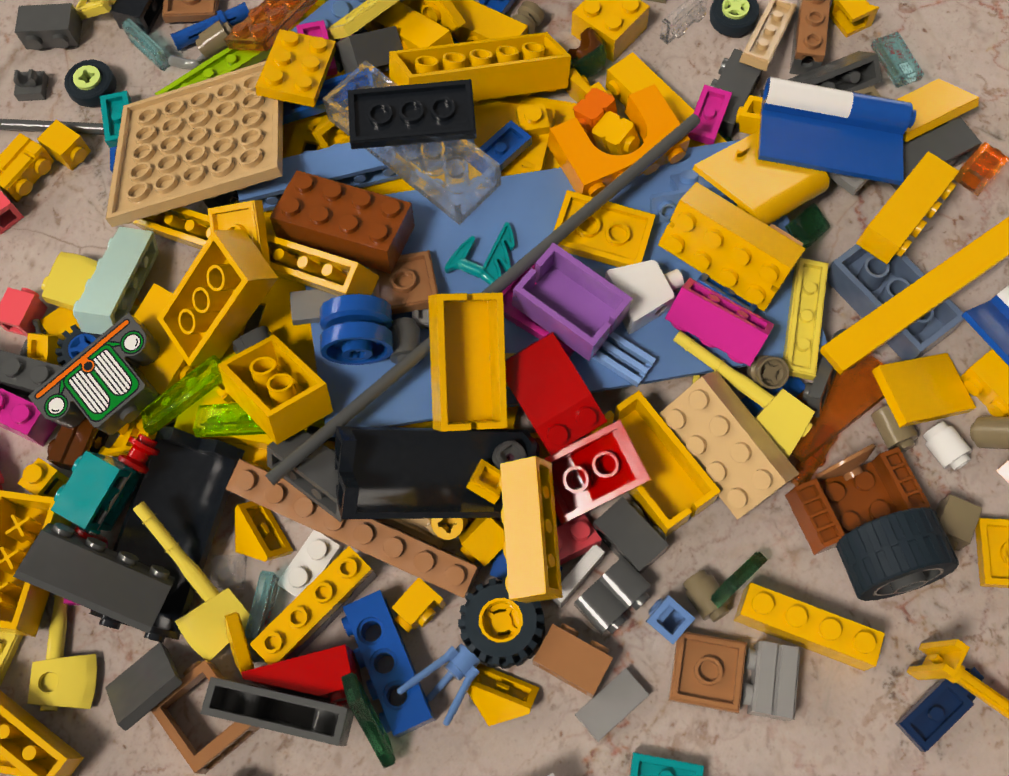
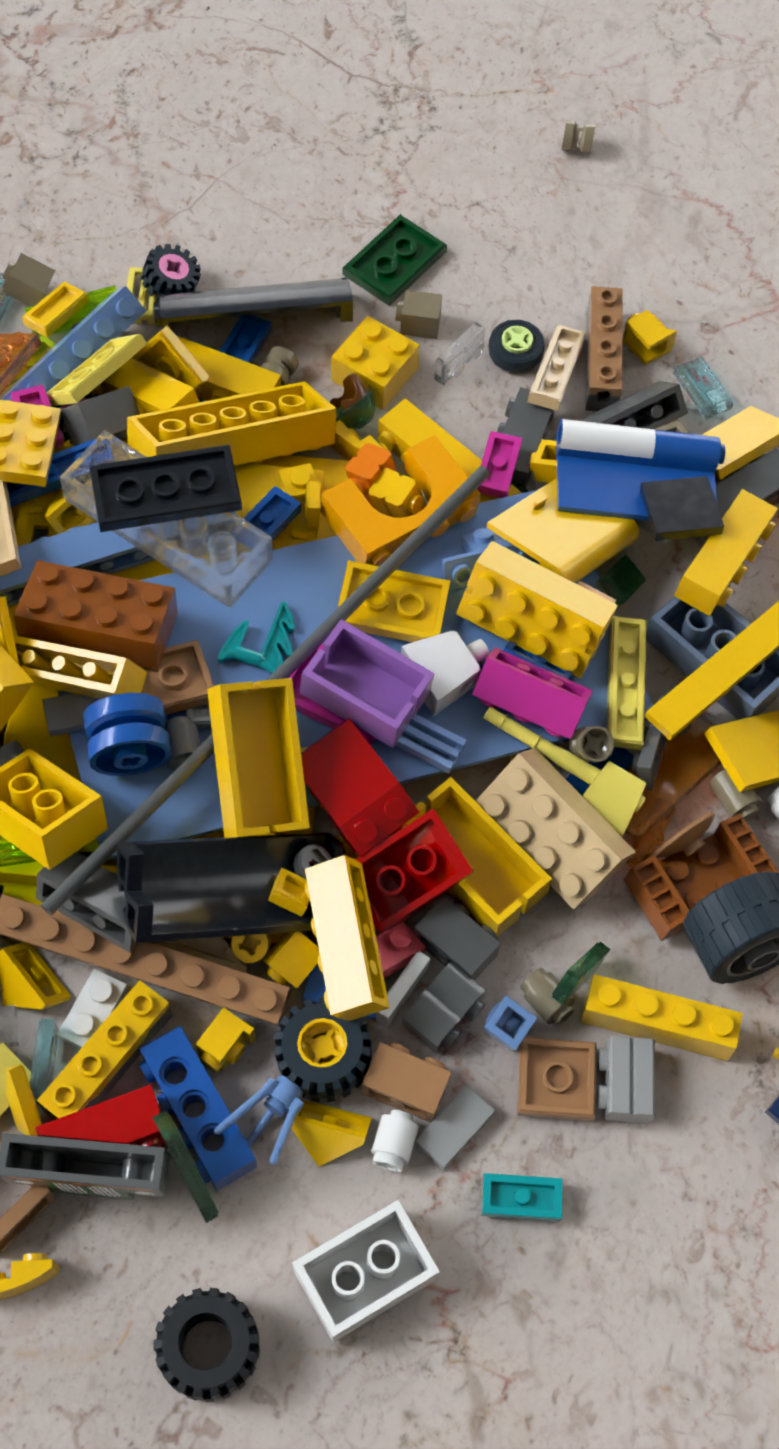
camera: 15 degrees left, 5 degrees down
none -> yellow tile [305,481,321,529]
none -> white brick [371,1110,419,1172]
none -> black tile [640,476,724,541]

